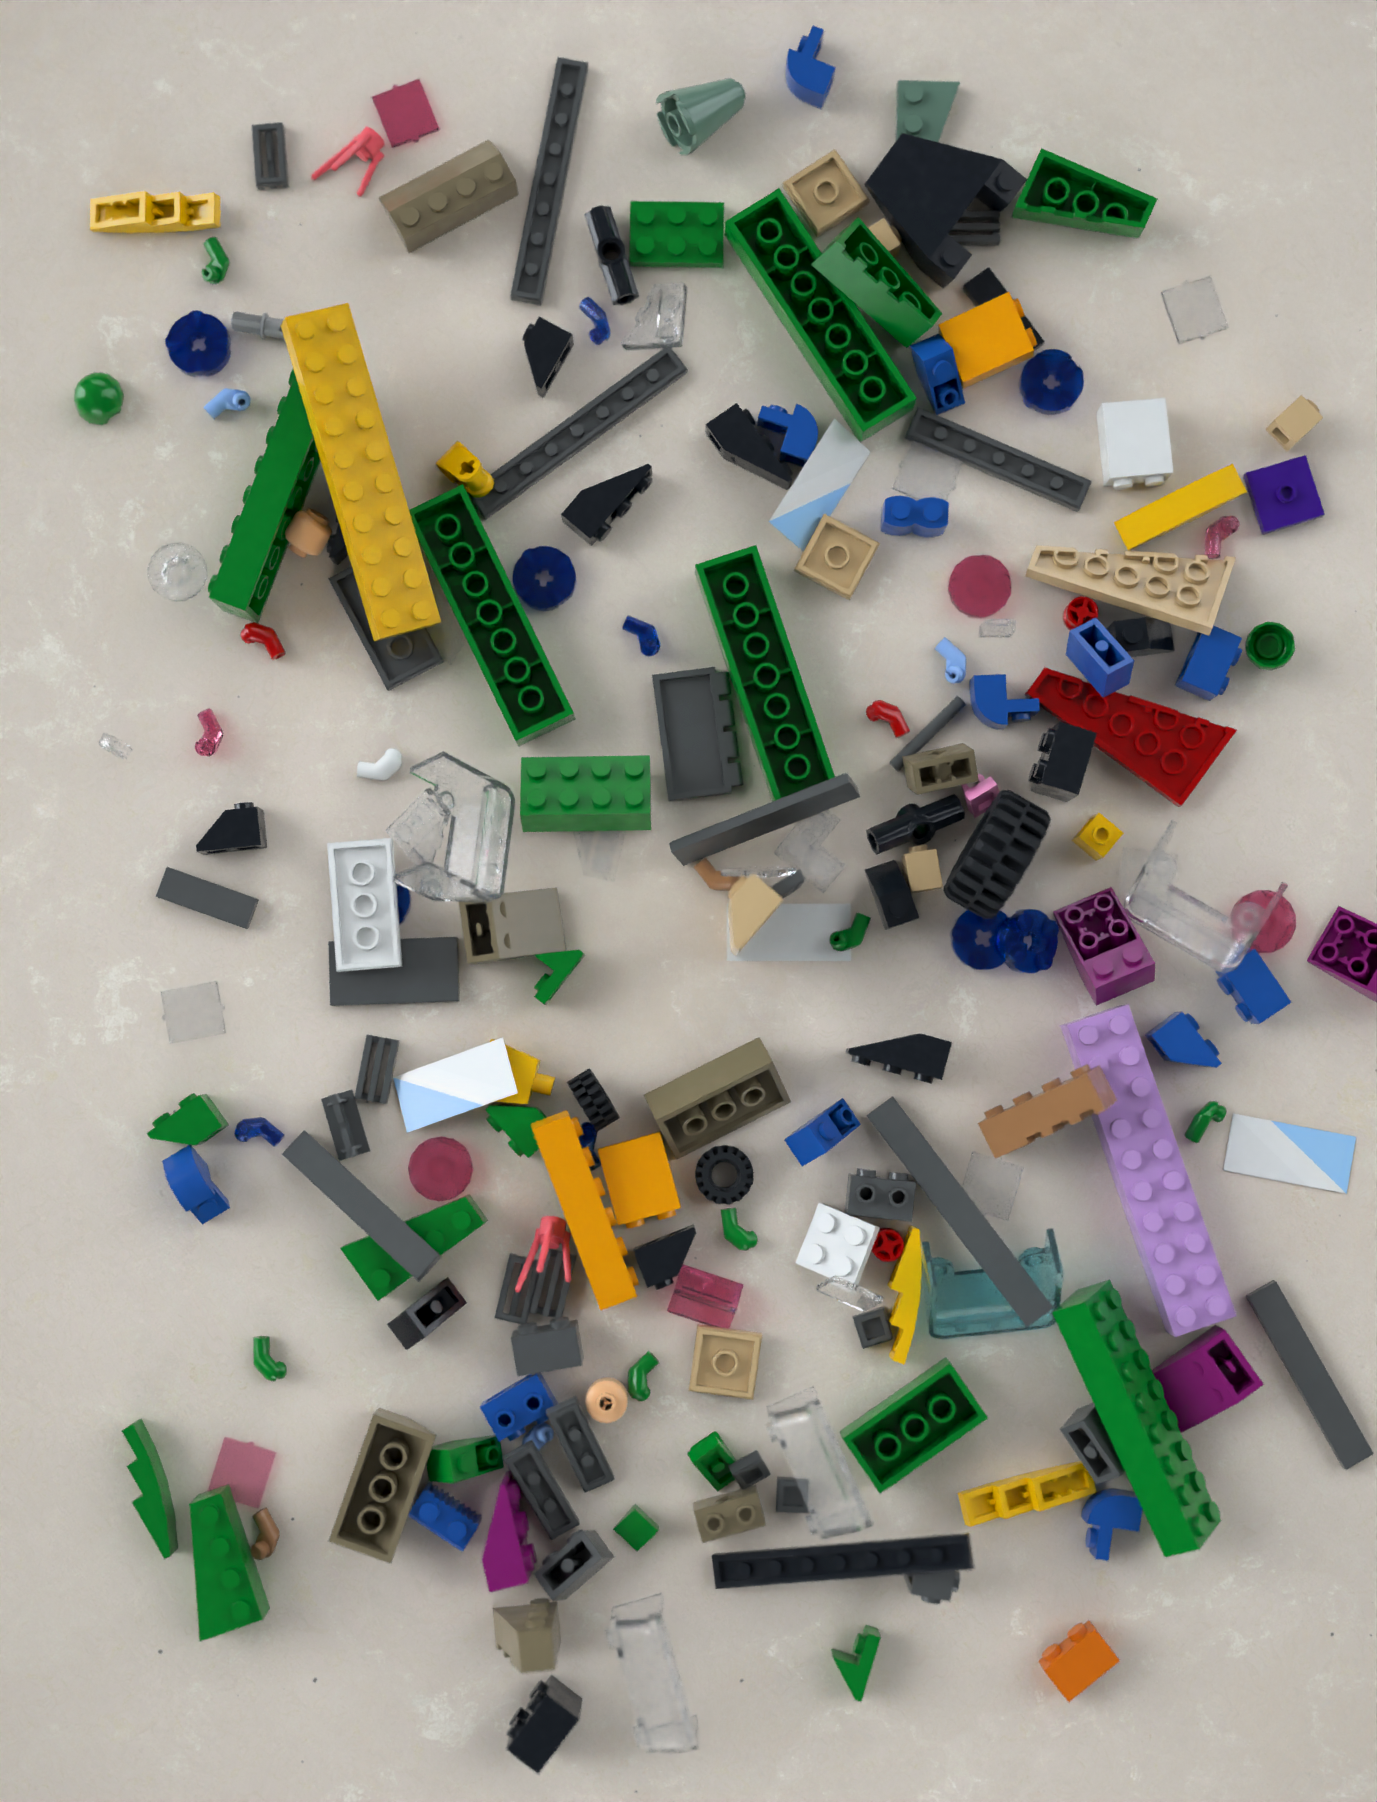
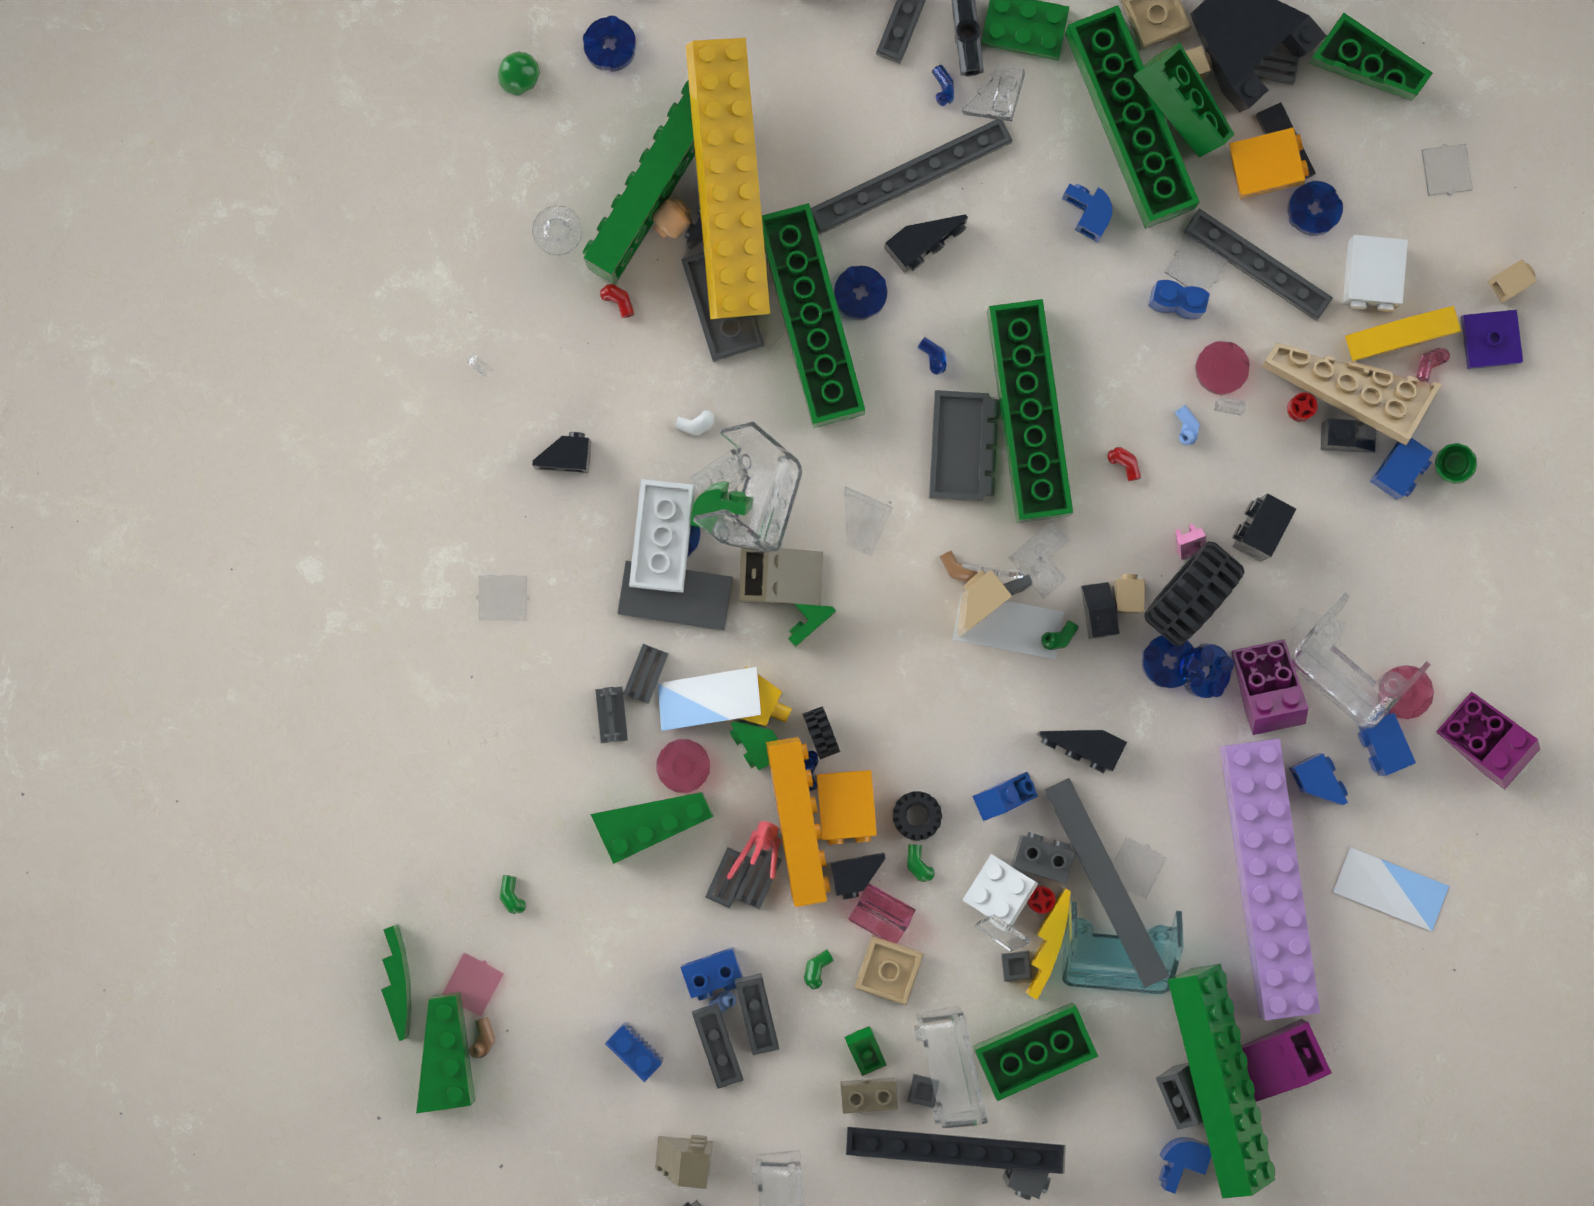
camera: 15 degrees right, 0 degrees up
green slope [147,1093,229,1146] -> none
dark grey tile [156,867,259,929] -> none
blue brick [162,1145,230,1225] -> none
clear pink arm [195,708,223,757] -> none
light blue arm [203,388,251,419] -> none
light grey axle [231,311,284,339] -> none
clear blue arm [234,1117,285,1147] -> none
dark grey tile [282,1130,442,1282] -> none
dark tan slope [329,1408,436,1564] -> none
black slope [387,1277,467,1351] -> none
green slope [426,1435,504,1484] -> none
yellow piece [435,441,494,498] -> none
magenta slope [482,1471,537,1593] -> none
dark grey brick [511,1317,584,1377] -> none
green brick [520,755,651,832] -> none
black slope [522,316,574,398] -> none
dark grey brick [533,1529,614,1601] -> none
light nougat head [585,1377,628,1423] -> none
green slope [613,1504,659,1551] -> none
dark tan slope [644,1037,791,1160] -> none
dark grey tile [669,773,860,866] -> none
black slope [705,403,793,490] -> none
dark grey tile [728,1450,771,1490] -> none
sticker [769,418,870,552] -> none
tan plate [794,514,880,601] -> none
black piece [866,794,965,855] -> none
dark grey bar [889,696,966,771] -> none
dark tan brick [902,743,979,795] -> none
blue slope [910,334,965,415] -> none
yellow slope [958,1461,1097,1527] -> none
blue brick [969,674,1040,730] -> none
medium nougat wedge [978,1064,1117,1159] -> none
red wing [1024,667,1237,807] -> none
blue brick [1065,617,1134,698] -> none
yellow brick [1071,813,1124,861] -> none
green arm [1184,1101,1227,1143] -> none
dark grey tile [1246,1280,1374,1470] -> none
none -> green brick [691,481,754,531]

